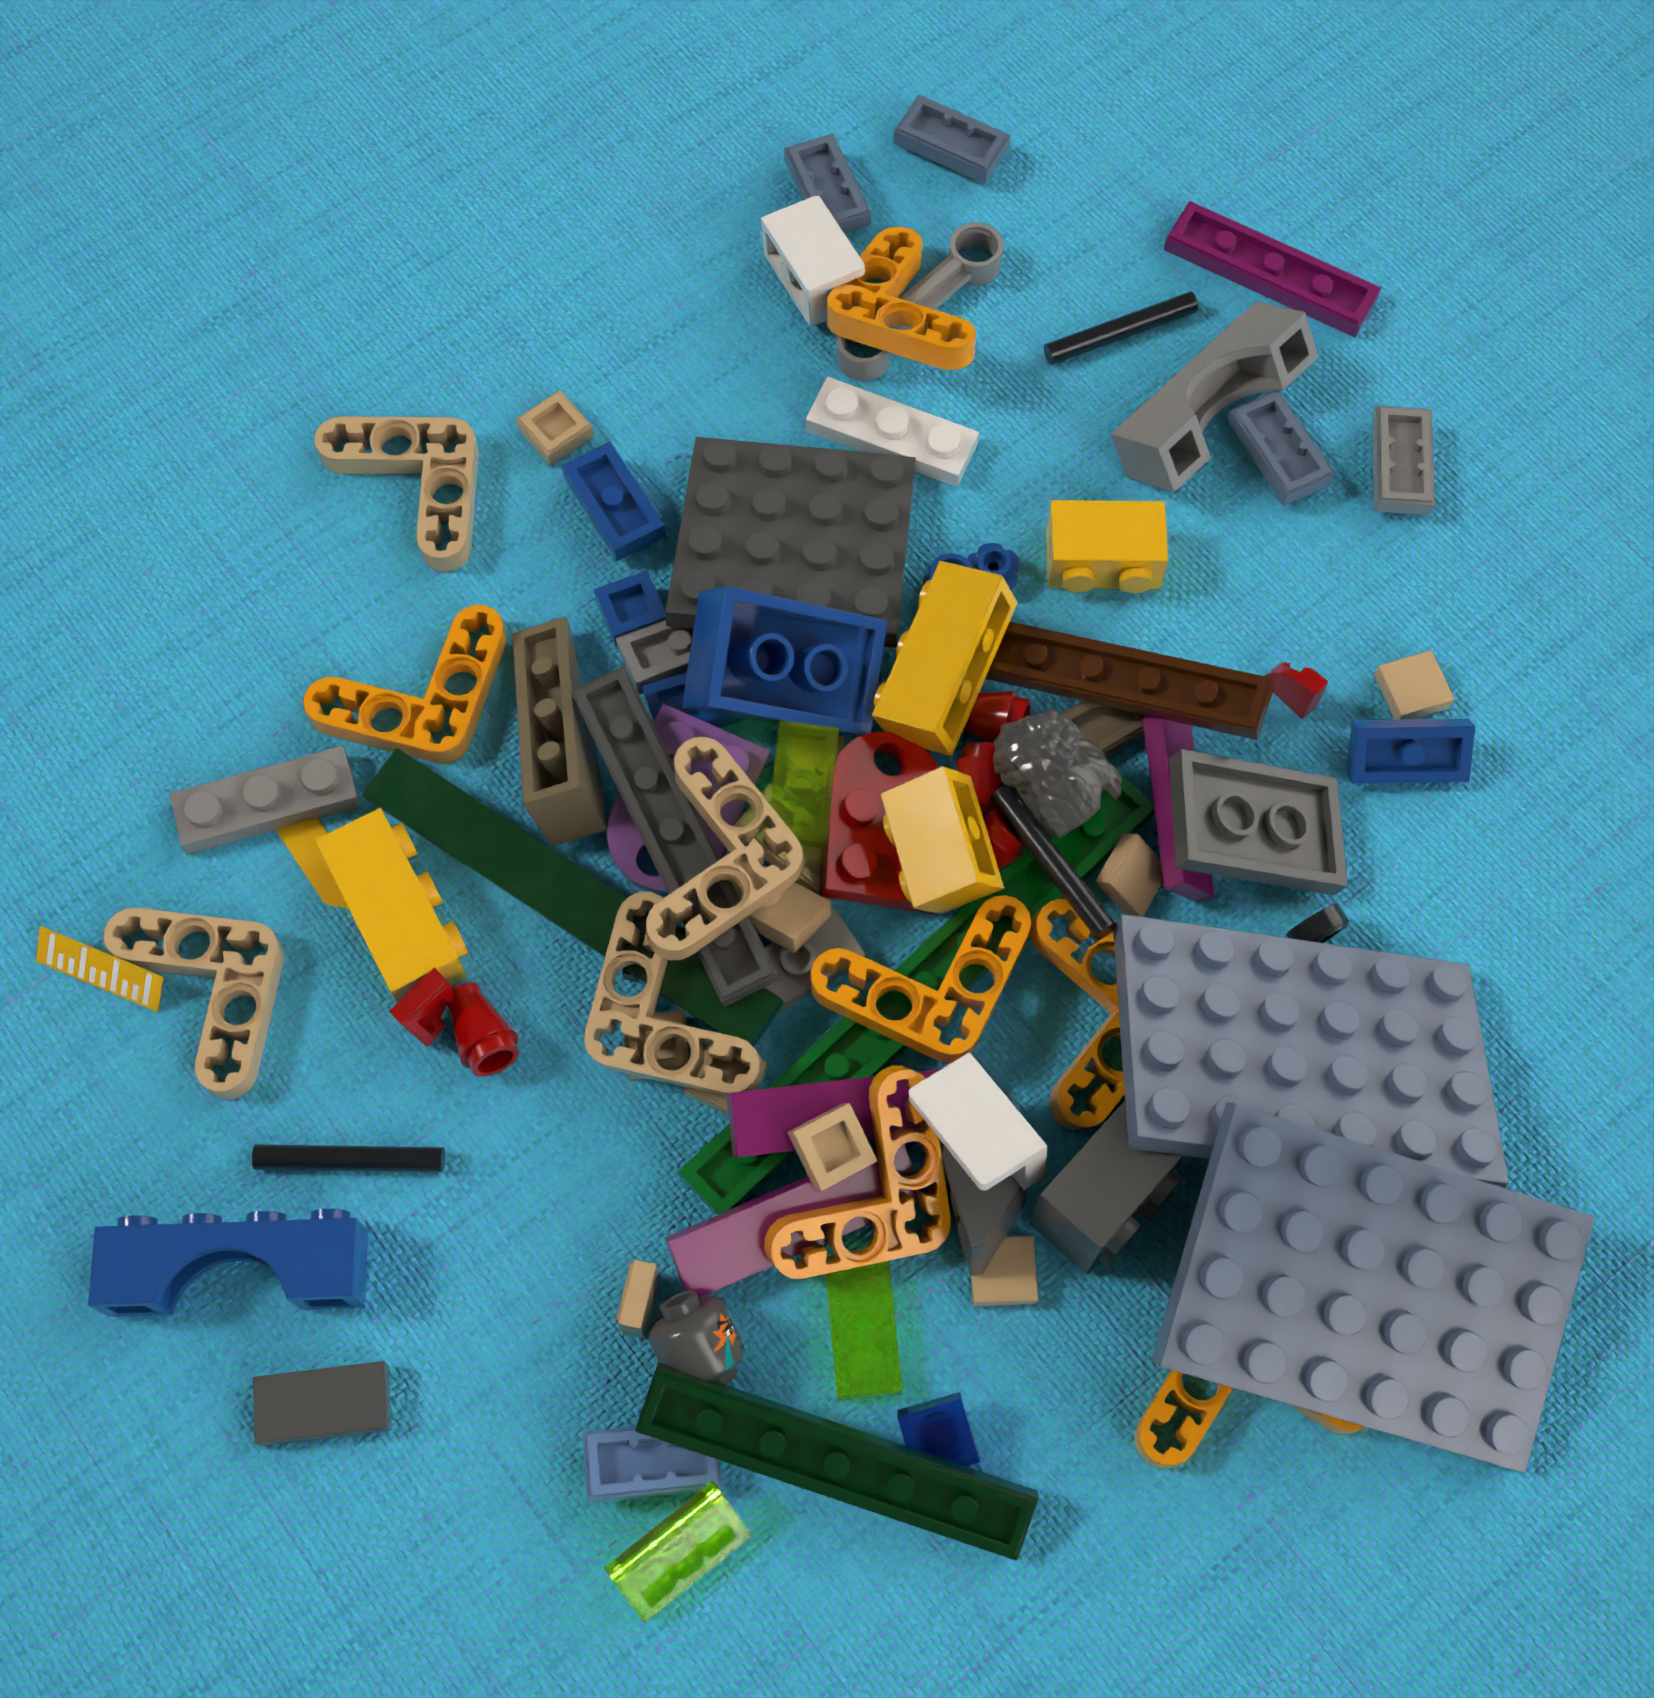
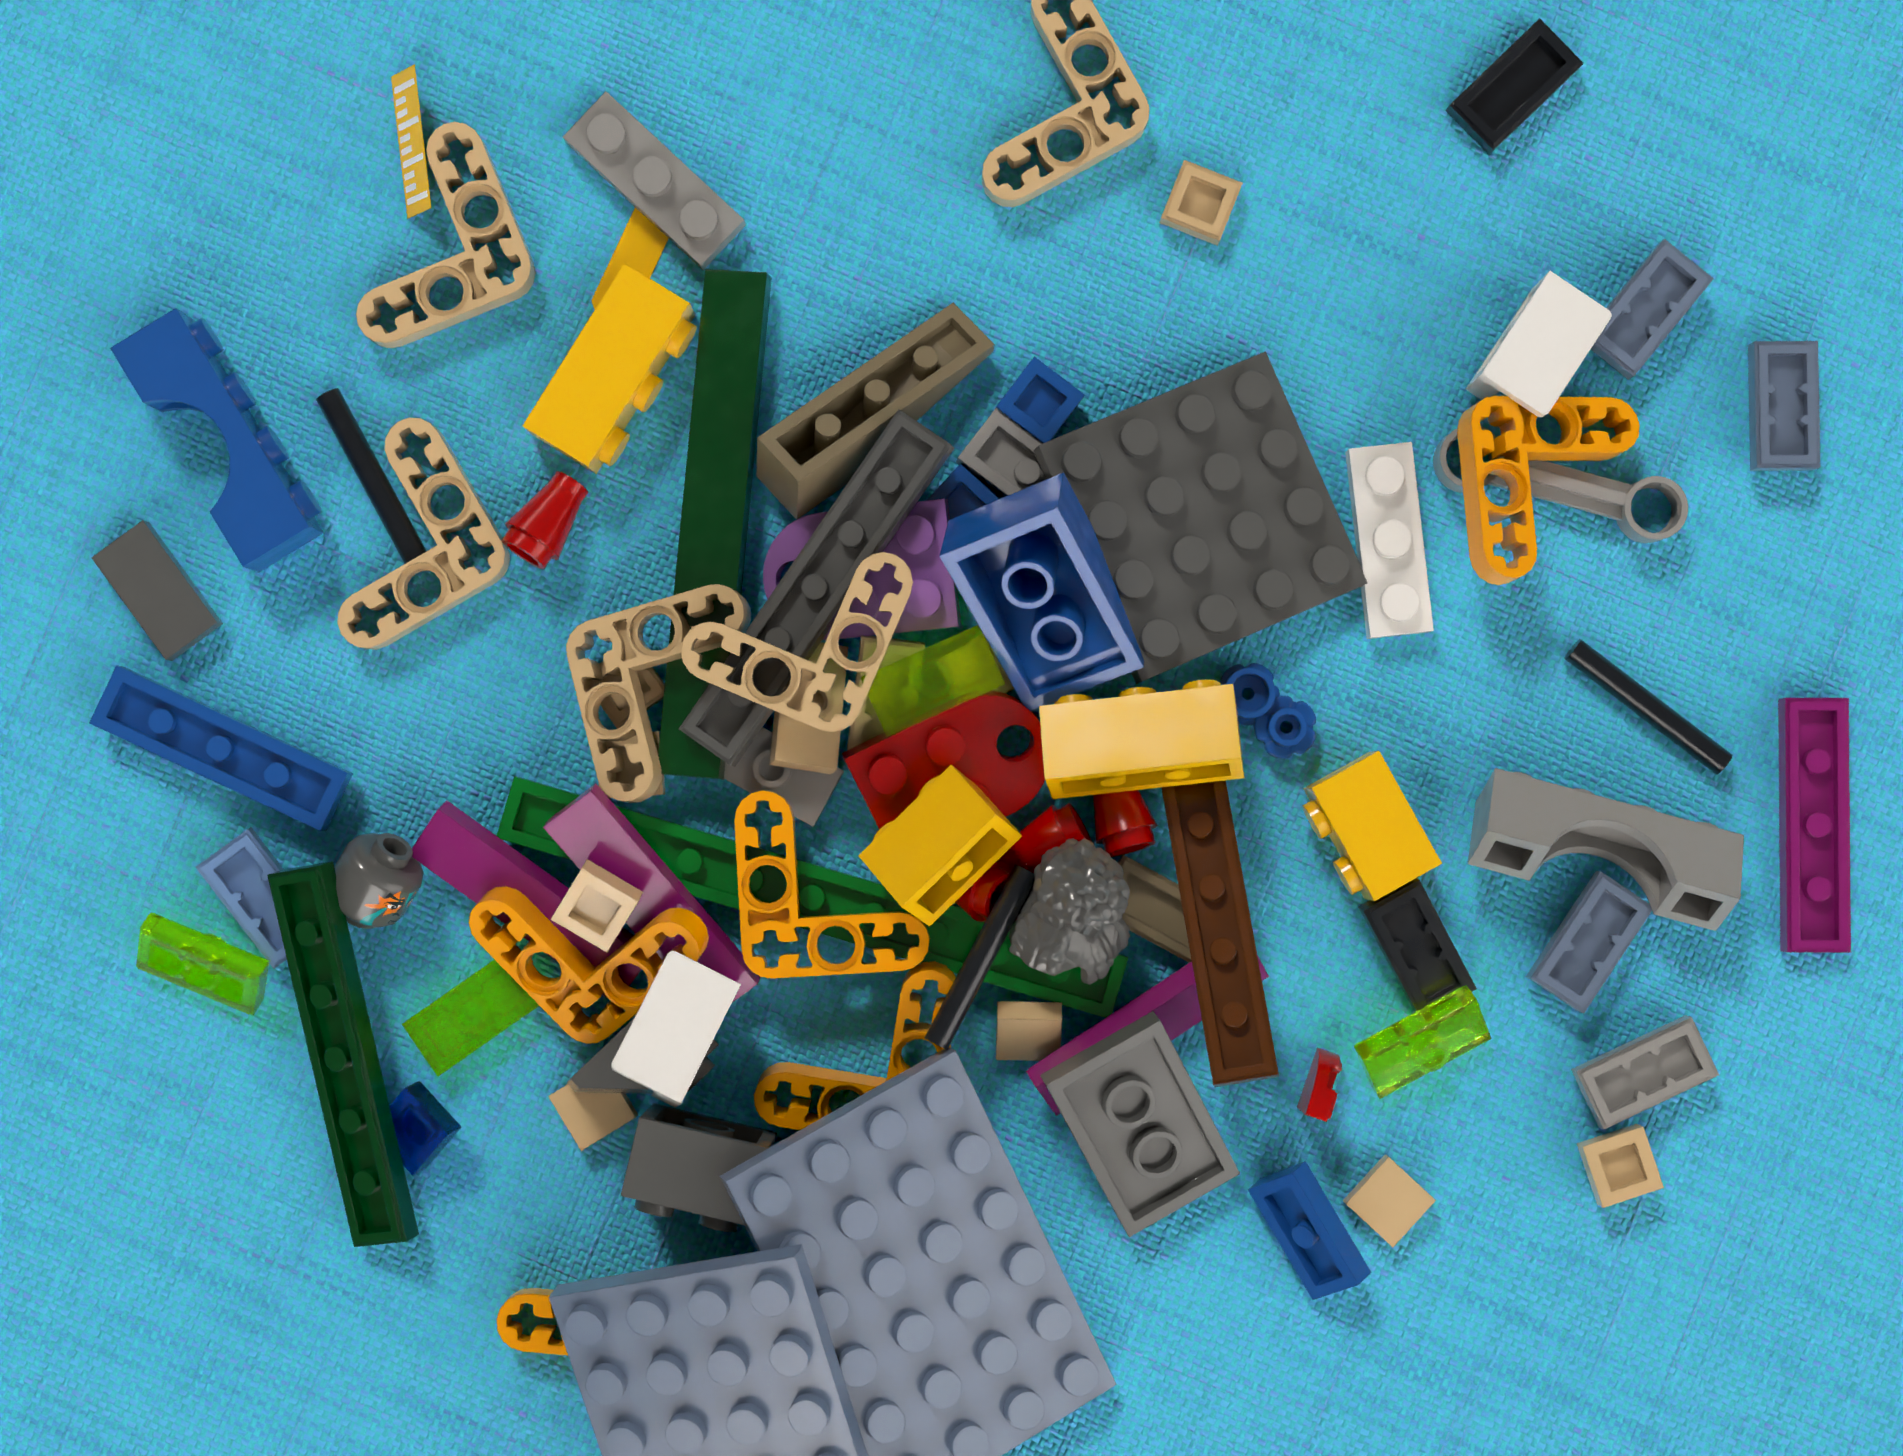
camera: 60 degrees right, 20 degrees up
light orange beam [303,604,507,764] -> none
red tile [389,967,453,1047] -> none
blue plate [561,442,666,561] -> none
tan tile [616,1259,661,1339] -> none
black tile [1285,903,1349,943] -> none
none -> blue plate [89,665,353,831]
none -> tan beam [337,418,510,650]
none -> clear neon green plate [1354,985,1492,1099]
none -> black plate [1358,878,1477,1020]
none -> black tile [1445,18,1584,155]
none -> tan plate [1577,1124,1664,1208]

